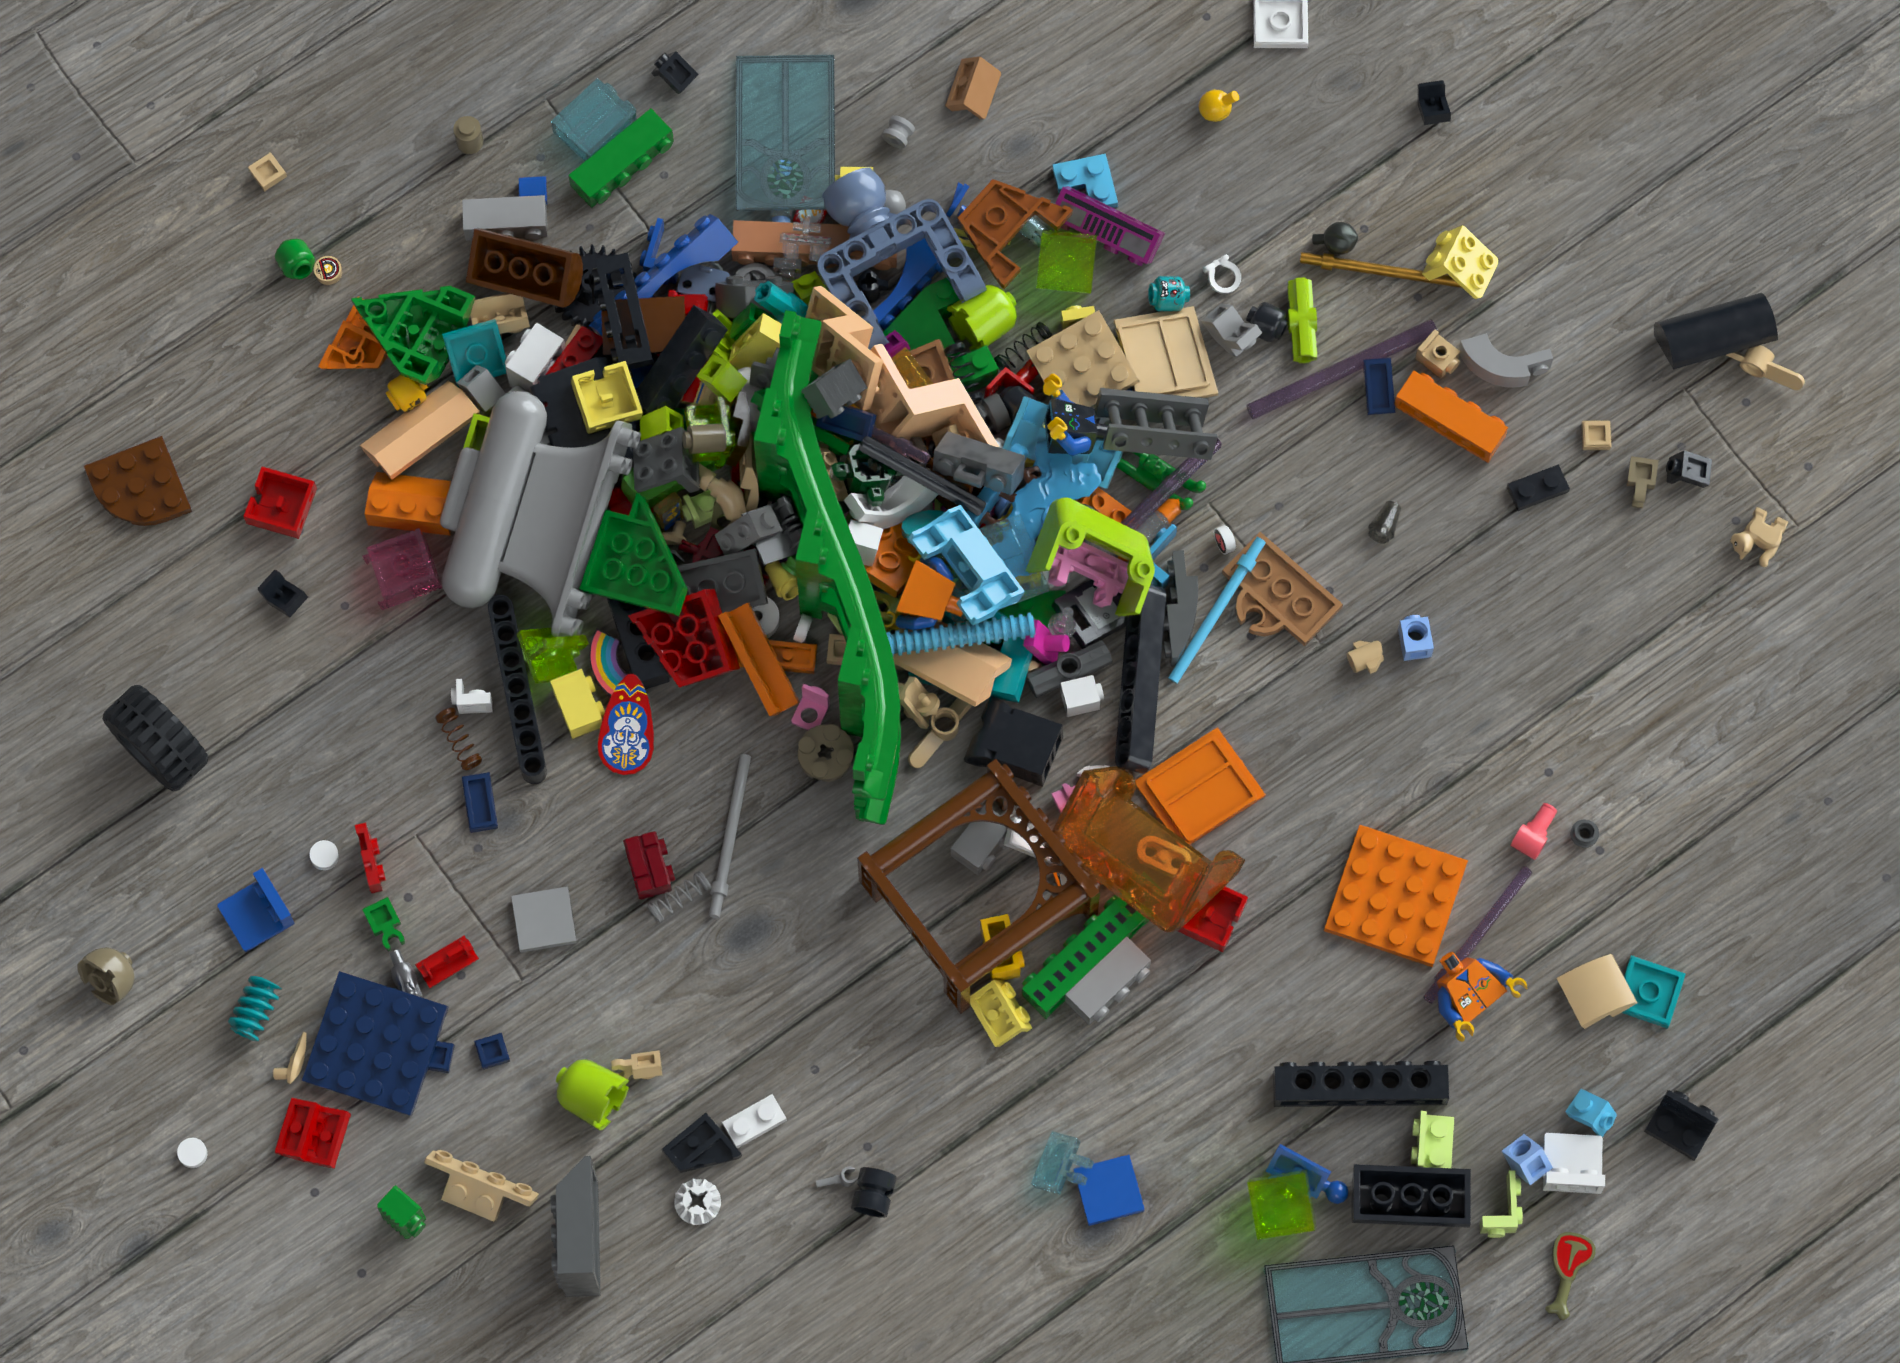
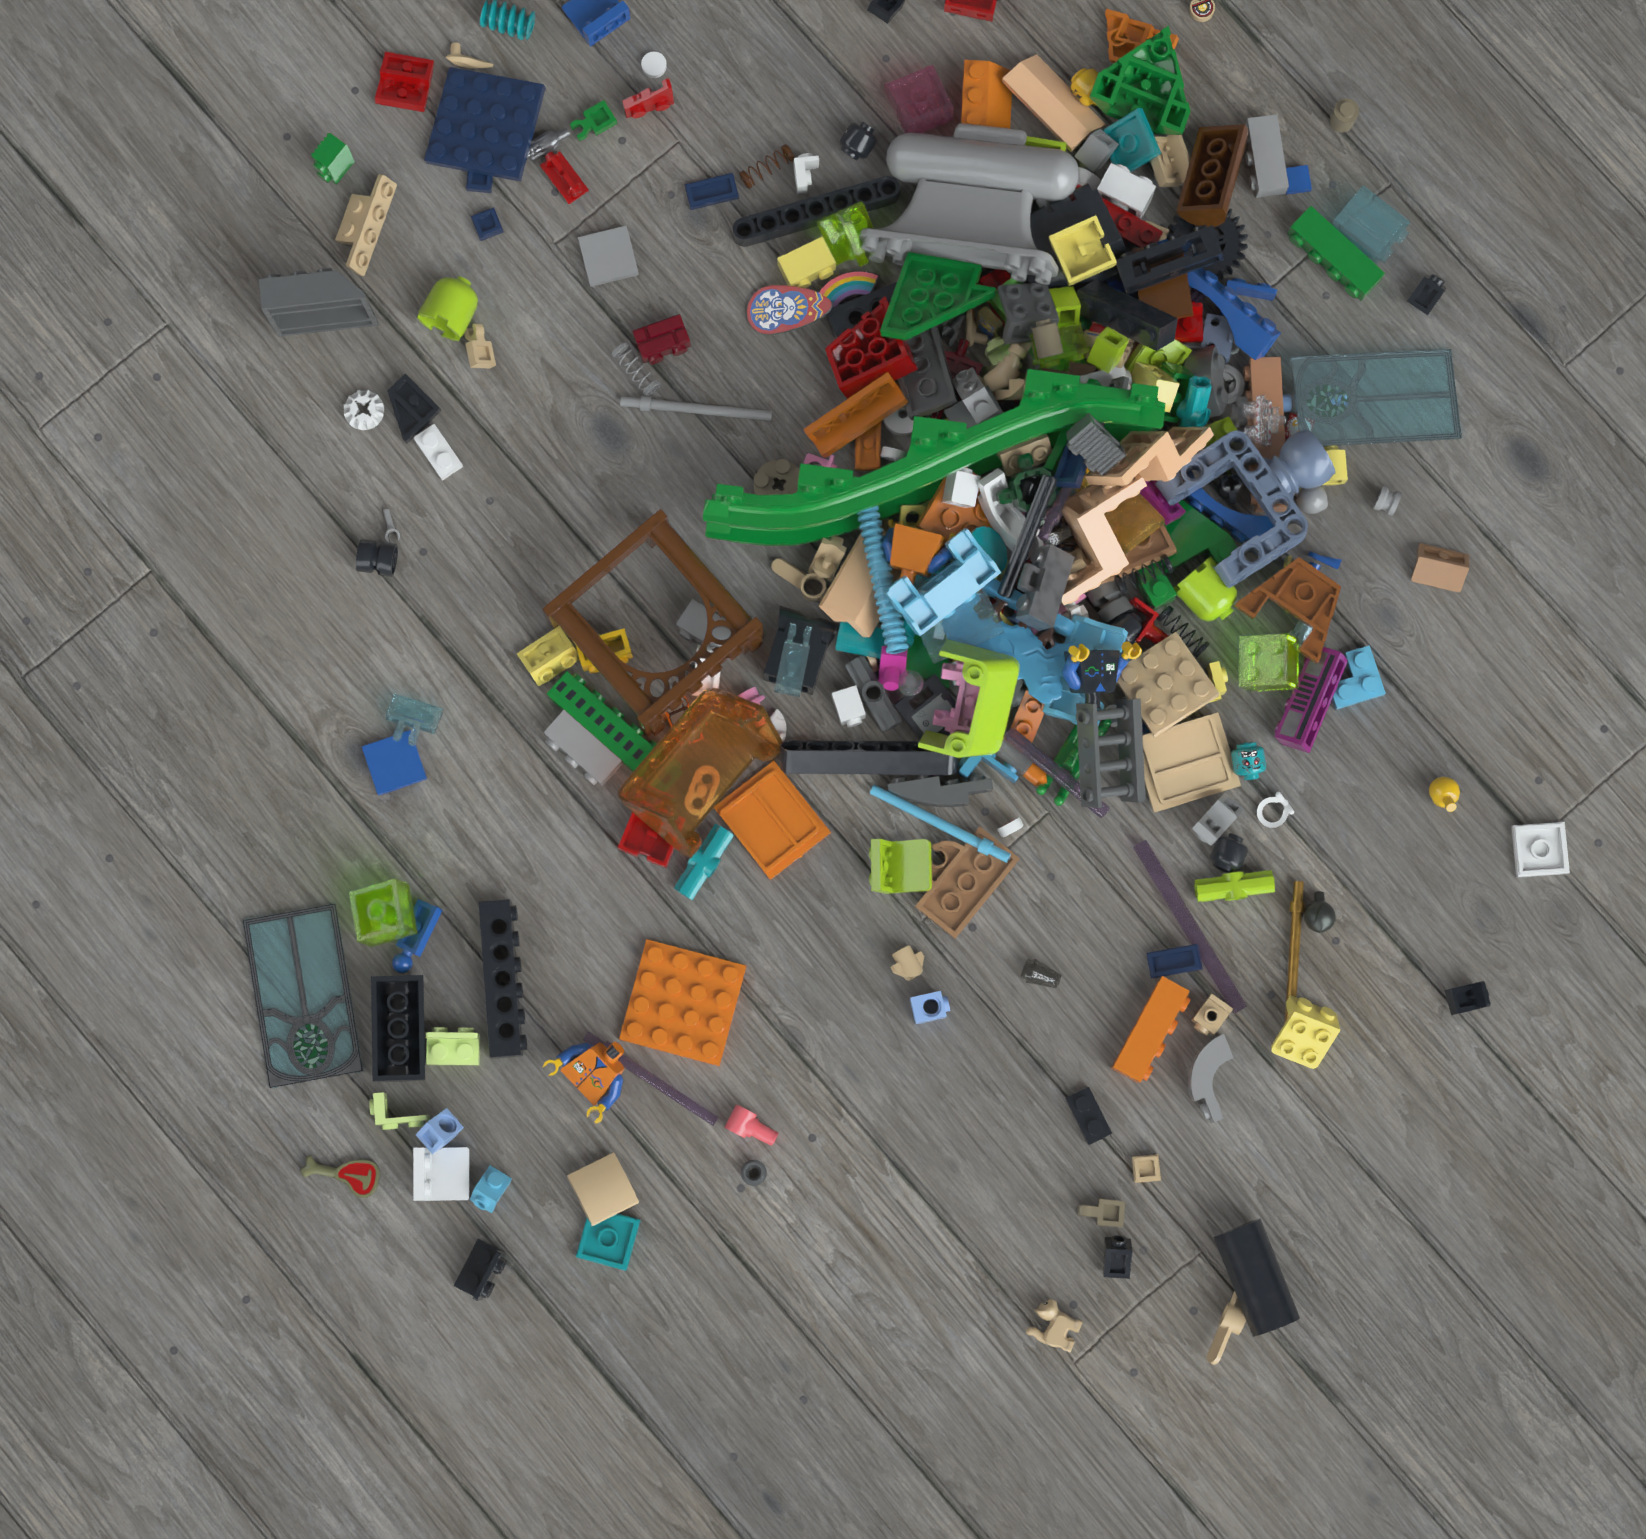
camera: 85 degrees right, 10 degrees up
none -> teal piece [674,823,734,901]
none -> clear light blue hinge [774,623,812,697]
none -> black head [840,121,877,161]
none -> lime bracket [869,839,932,894]

